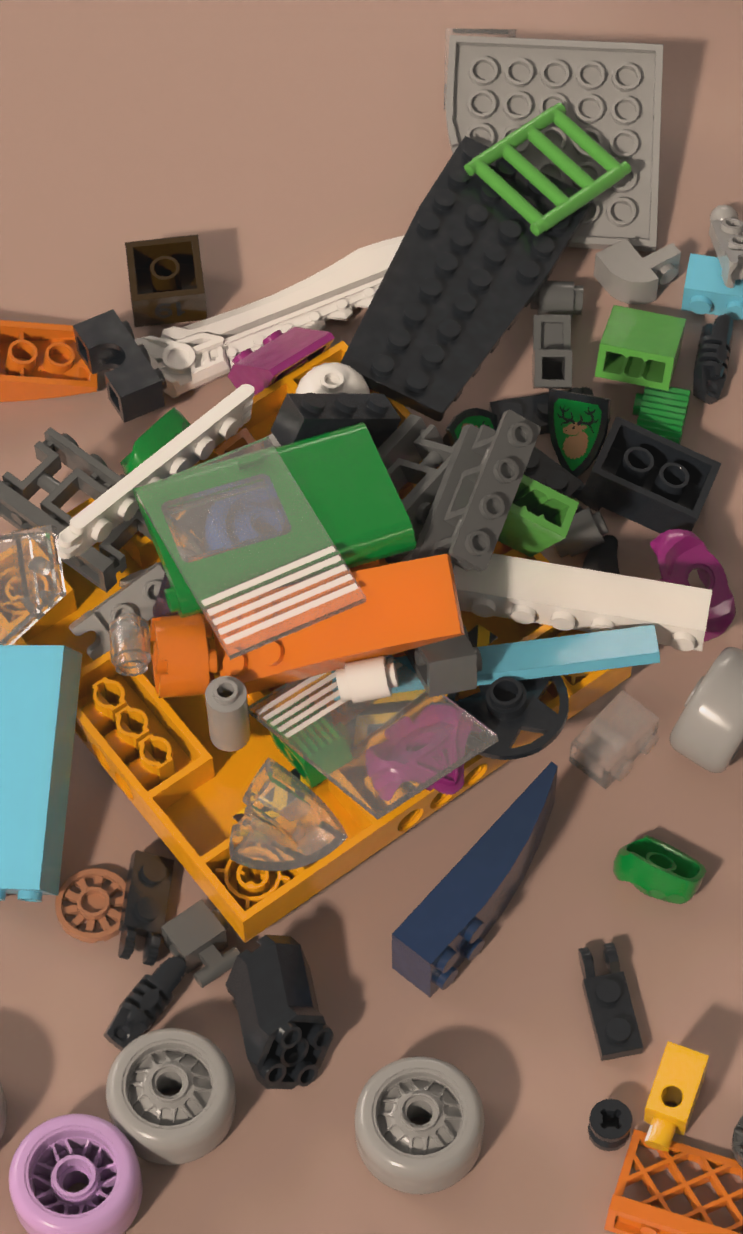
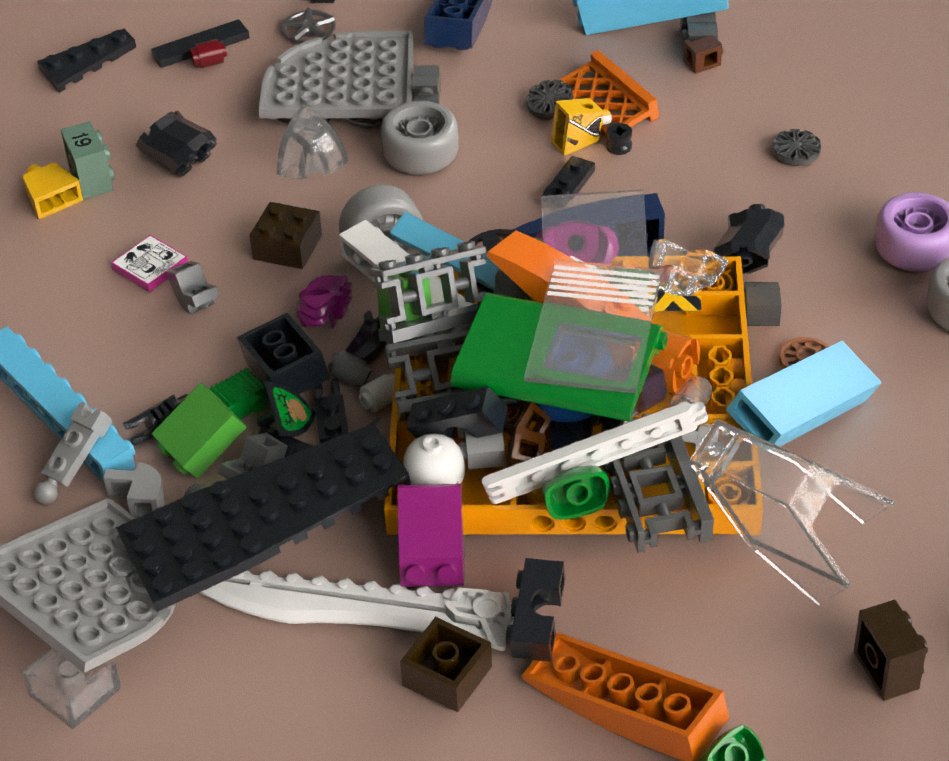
camera: 140 degrees left, 15 degrees down
black hinge [103,956,188,1051] -> none
light grey wheel [106,1028,236,1165] -> none
black hinge [118,850,174,966] -> none
light grey brick [205,676,251,752] -> none
light grey wheel [355,1056,485,1194] -> none
bright green bar [464,103,632,236] -> none
green piece [613,835,706,904] -> none

